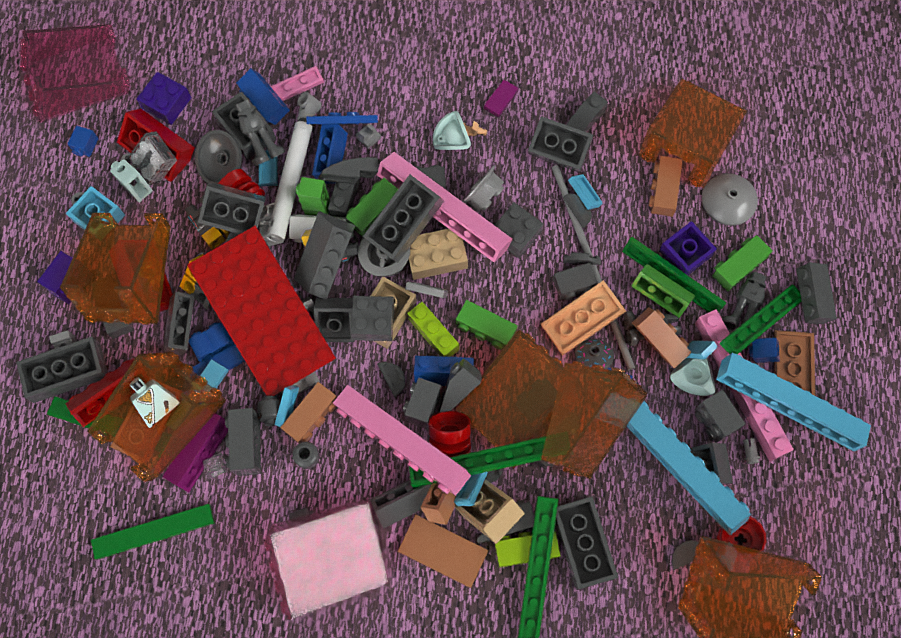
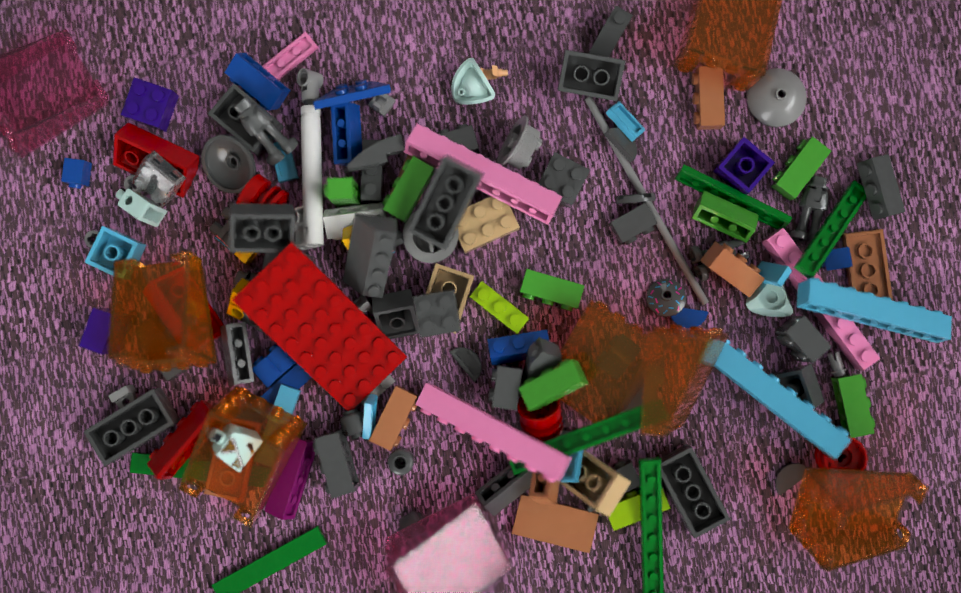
camera: 10 degrees left, 15 degrees up
clear bracket [203,452,229,480] -> none
light grey tile [405,282,448,298] -> none
magenta tile [484,80,519,118] -> none
light nougat tile [541,280,626,356] -> none
none -> bright green brick [519,359,589,411]
none -> bright green brick [831,373,875,438]

